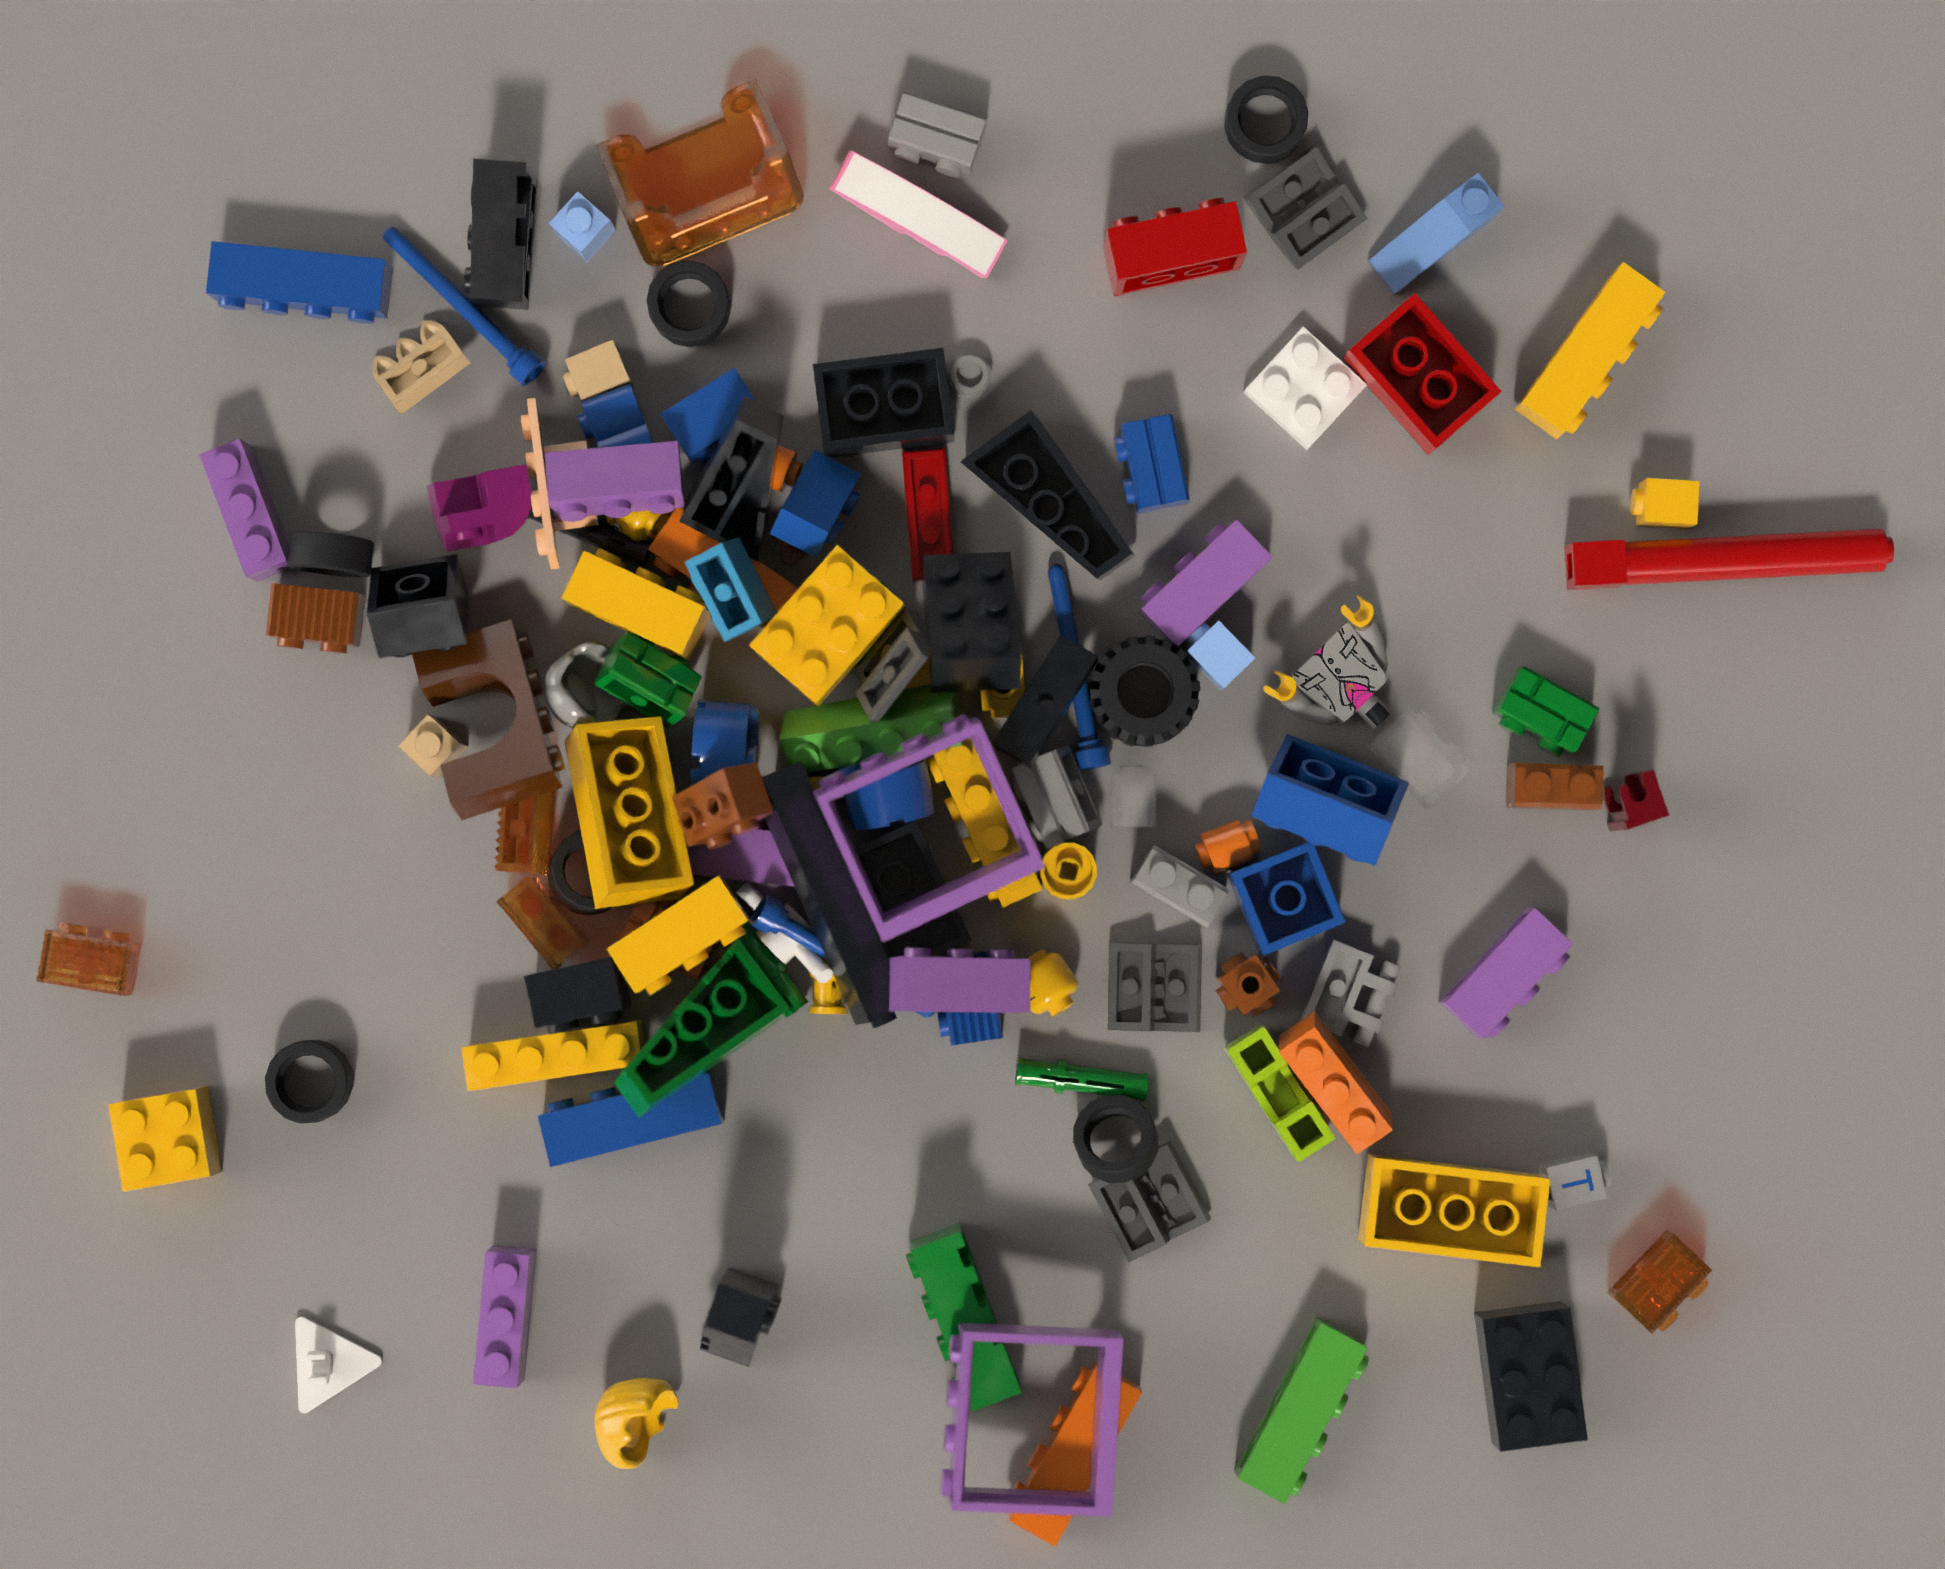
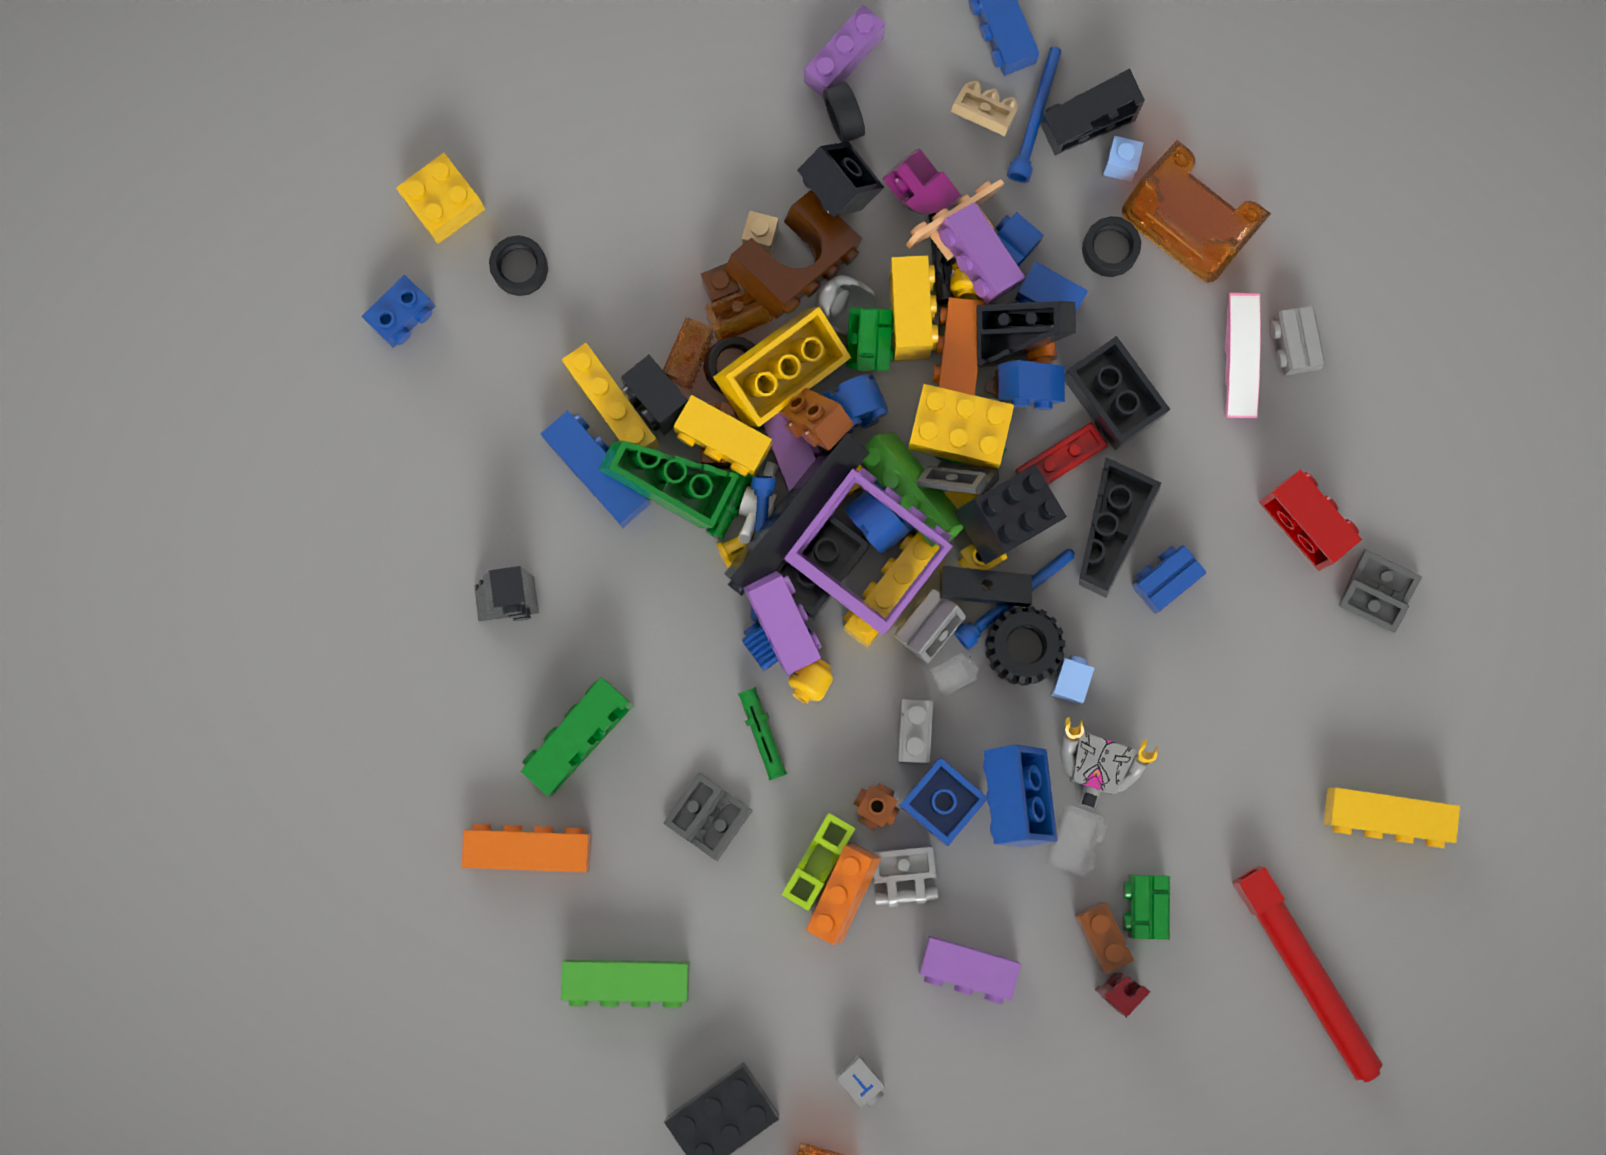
camera: 70 degrees right, 5 degrees down
clear orange brick [36,922,142,996] -> none
dark orange brick [266,583,365,654] -> none
white piece [295,1316,383,1413] -> none
medium lavender brick [473,1246,537,1388] -> none
tan brick [562,339,634,401] -> none
yellow piece [595,1378,679,1469] -> none
dark azure brick [685,537,777,642] -> none
medium lavender window [941,1323,1124,1517] -> none
light grey tile [948,353,991,398] -> none
yellow wheel [1039,843,1097,899] -> none
black tyre [1073,1095,1158,1183] -> none
dark grey slope [1107,943,1202,1032] -> none
medium lavender brick [1139,519,1273,648] -> none
orange brick [1194,819,1262,875] -> none
black tyre [1224,75,1309,164] -> none
white plate [1243,326,1367,450] -> none
red brick [1343,293,1502,456] -> none
yellow brick [1358,1154,1550,1267] -> none
medium blue slope [1368,172,1505,295] -> none
yellow brick [1630,478,1700,530] -> none
none -> blue brick [361,274,435,348]
none -> reddish brown brick [701,262,741,310]

